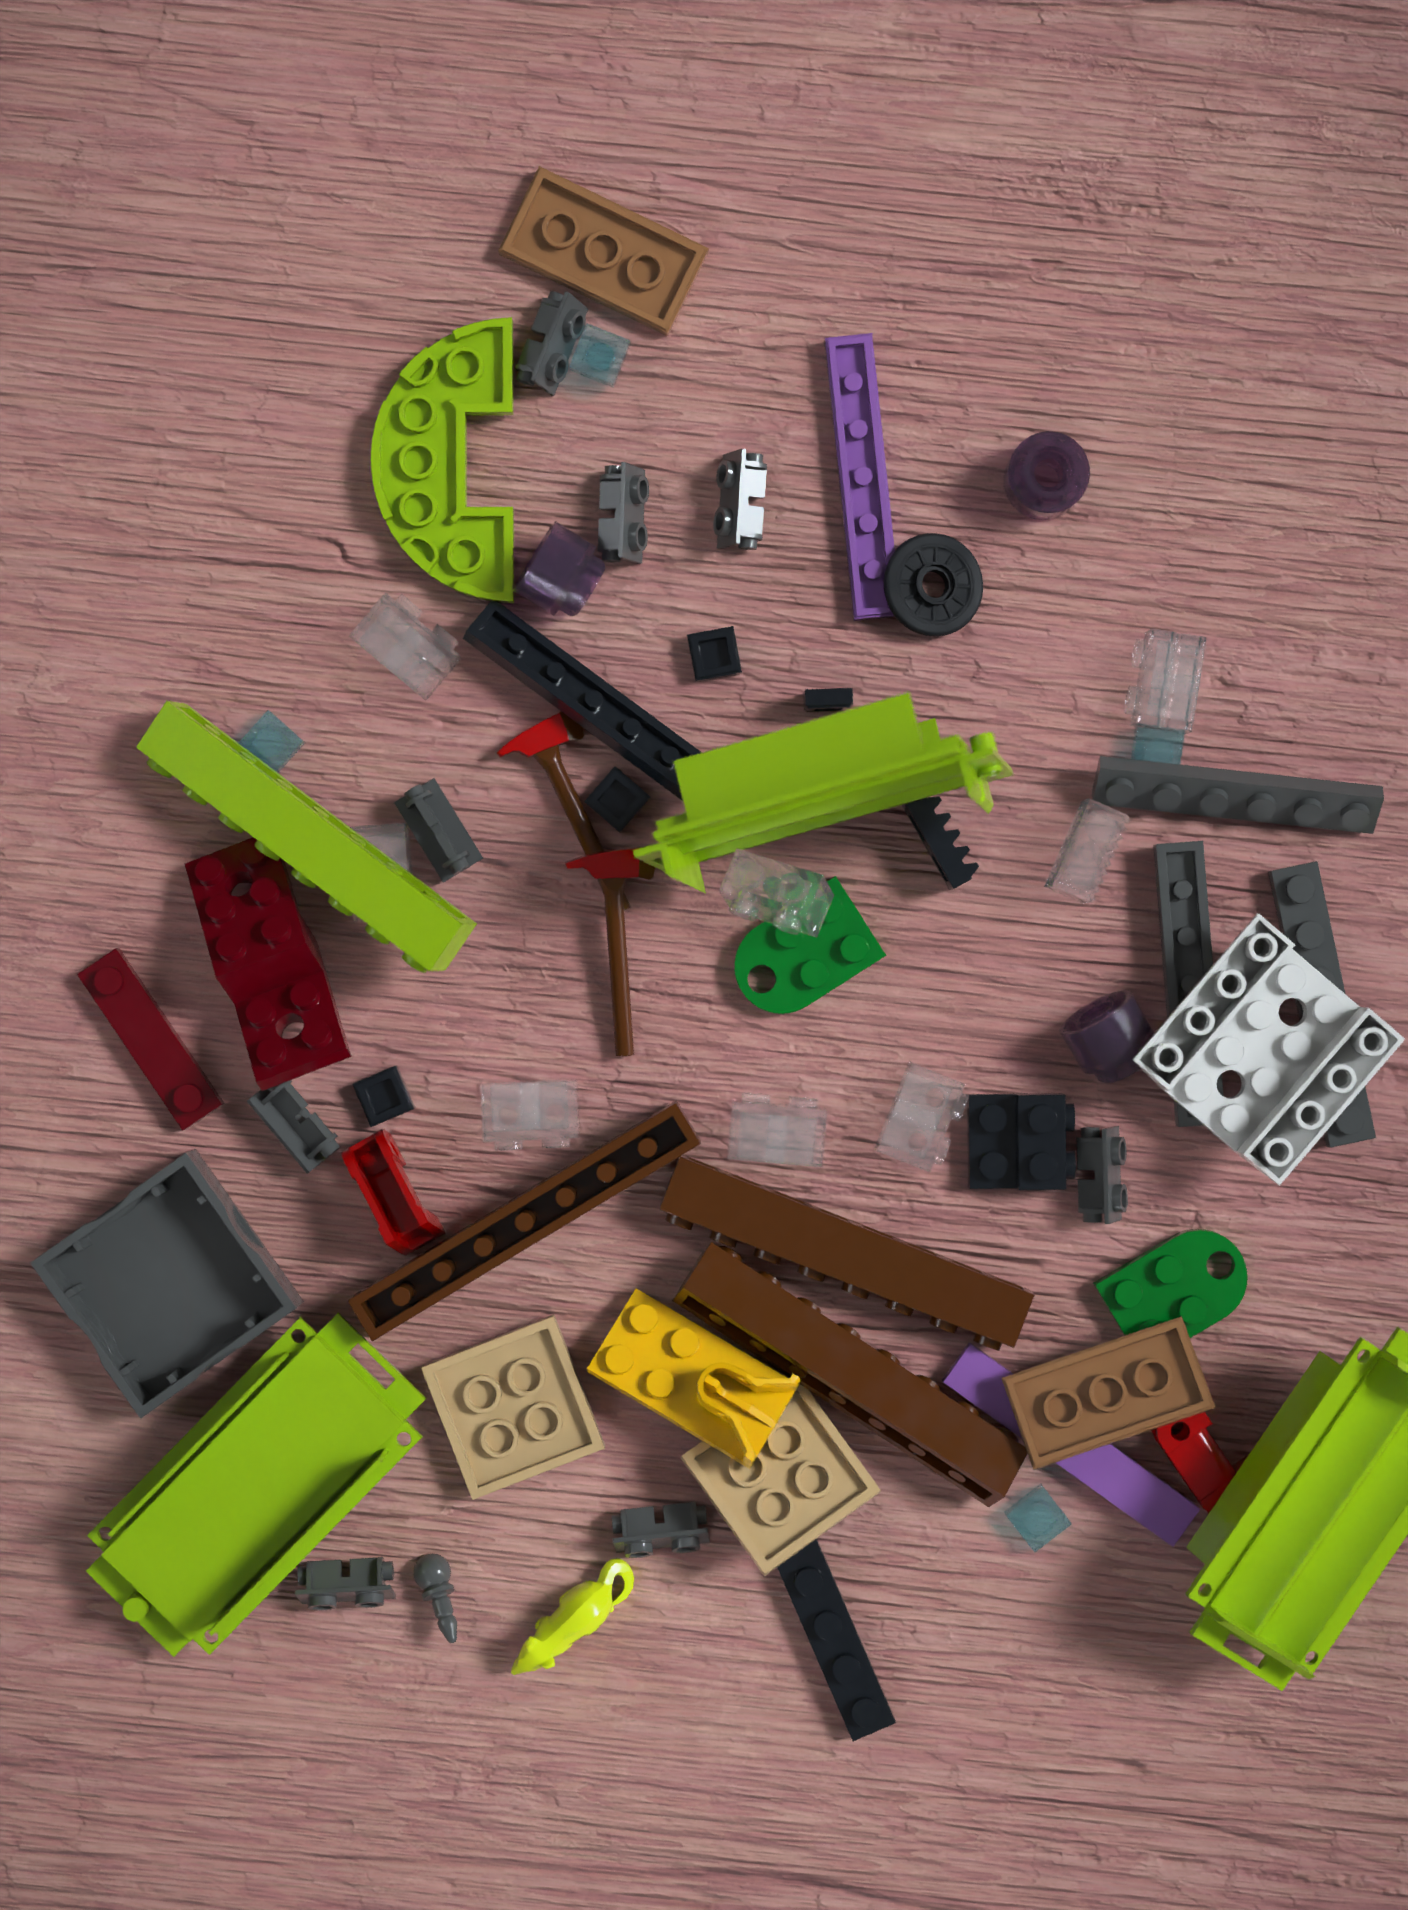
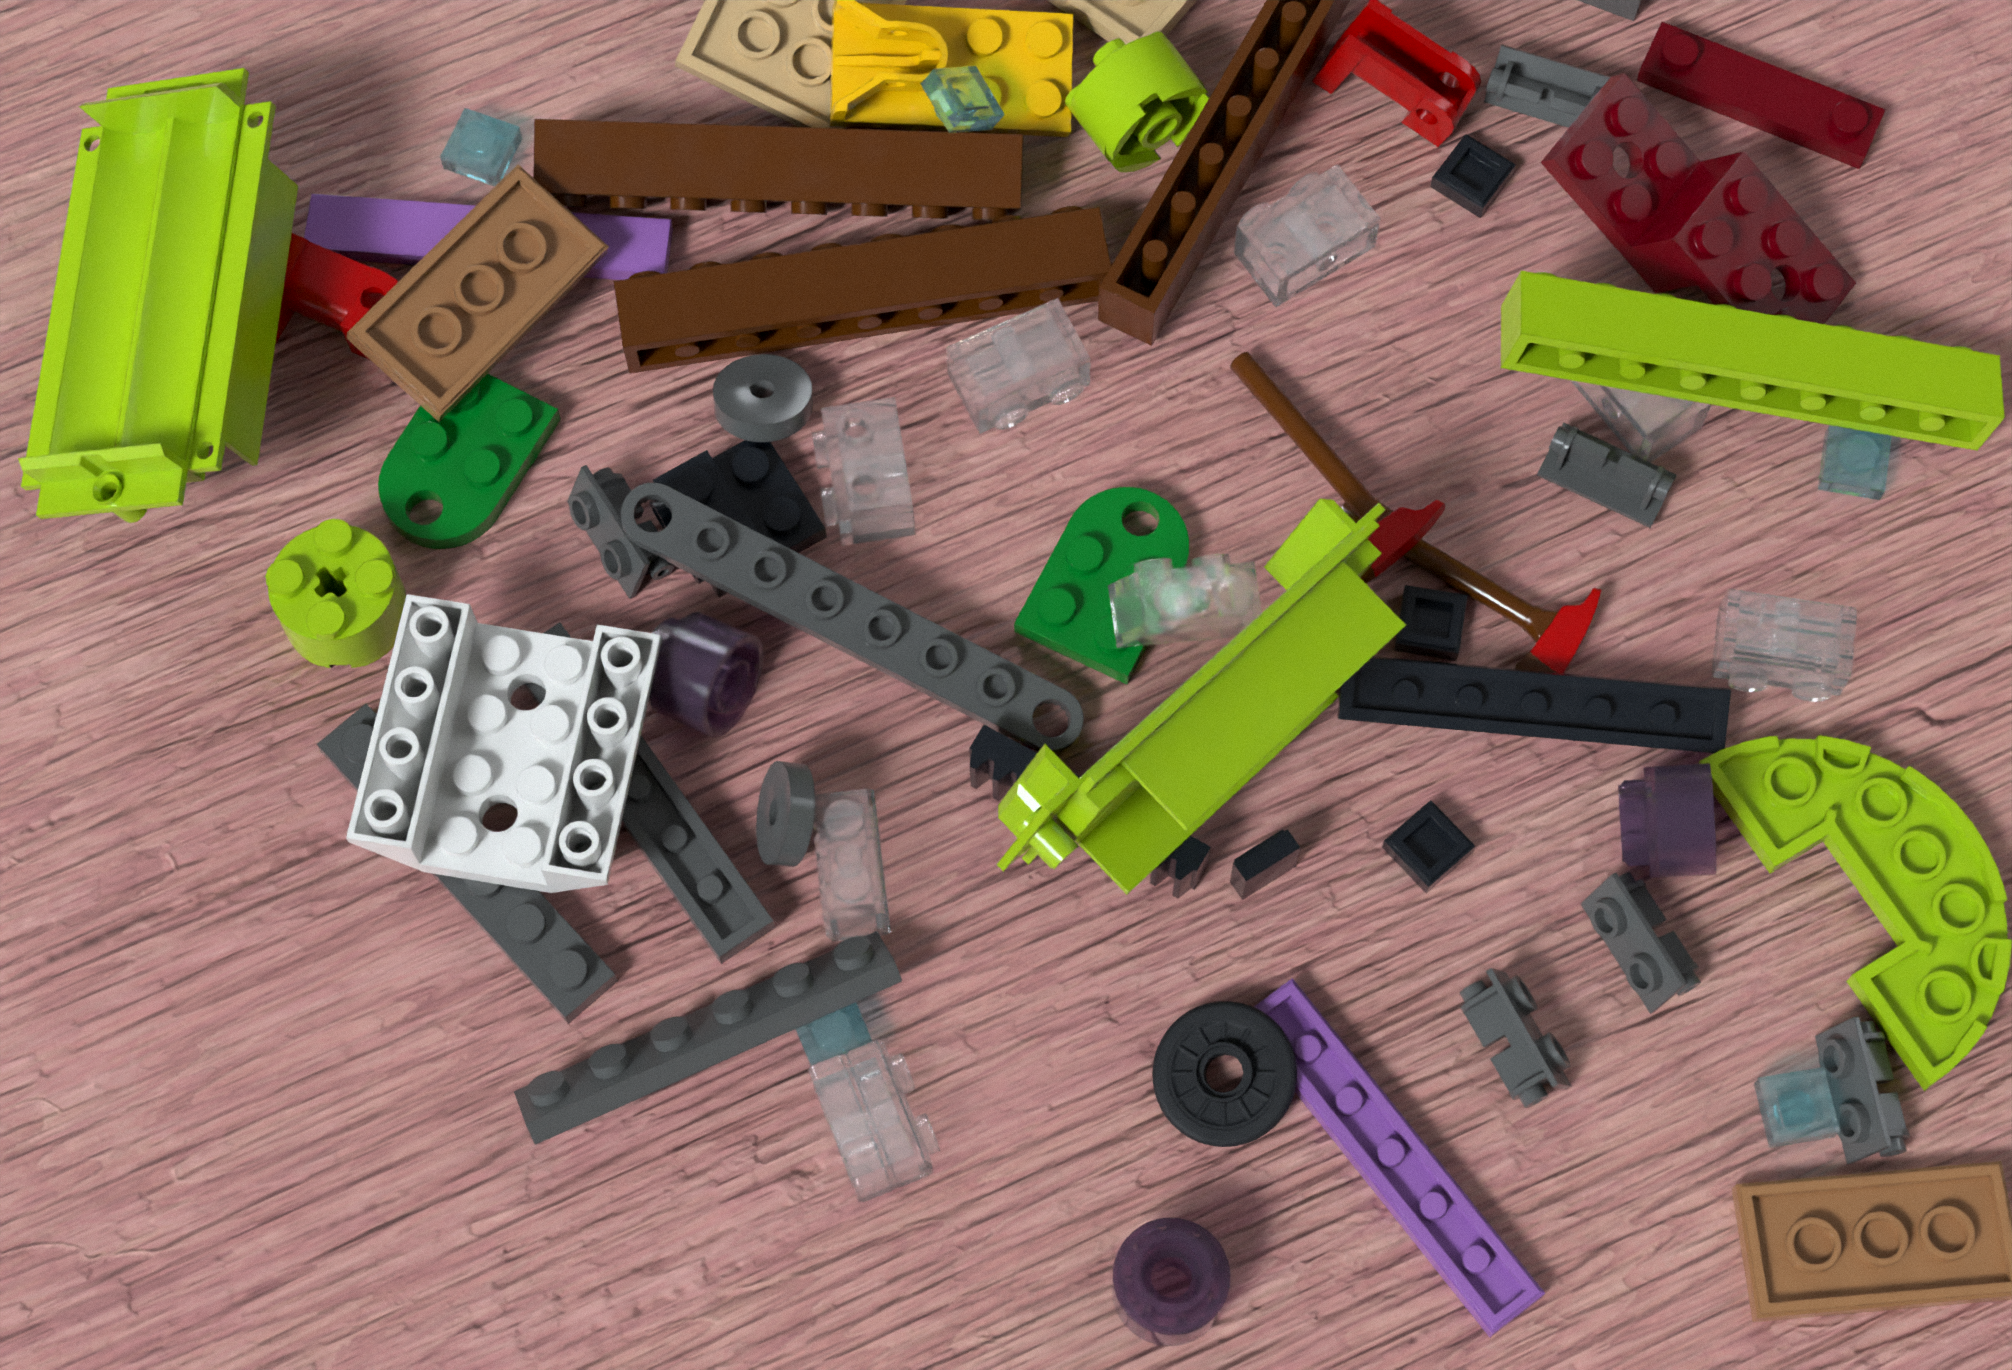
camera: 150 degrees right, 20 degrees down
none -> lime brick [265,518,406,668]
none -> dark grey plate [621,483,1084,753]
none -> dark grey piece [713,354,813,442]
none -> dark grey piece [756,761,815,867]
none -> clear light blue plate [921,66,1005,133]
none -> lime brick [1065,31,1209,173]

